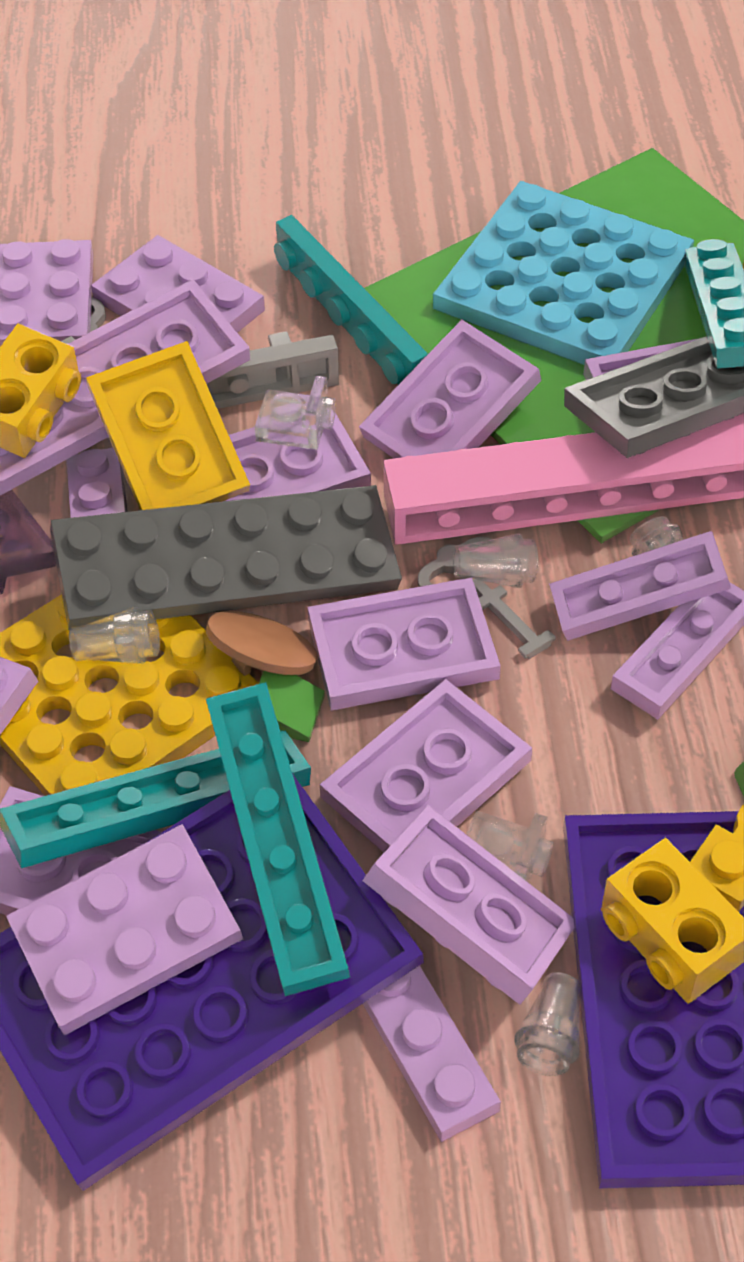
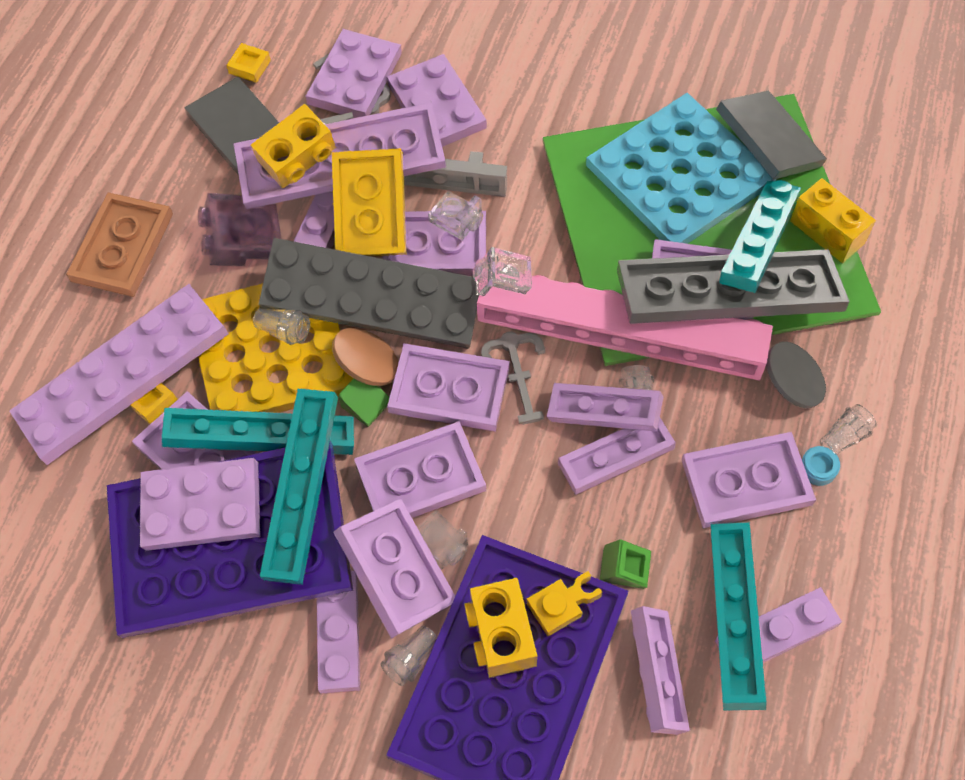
camera: 25 degrees right, 10 degrees up
teal plate [274,215,428,385] -> none
lavender plate [359,320,541,459] -> none
clear cone [453,533,538,588] -> none
none -> clear bracket [473,247,532,296]
none -> dark grey tile [716,90,827,180]

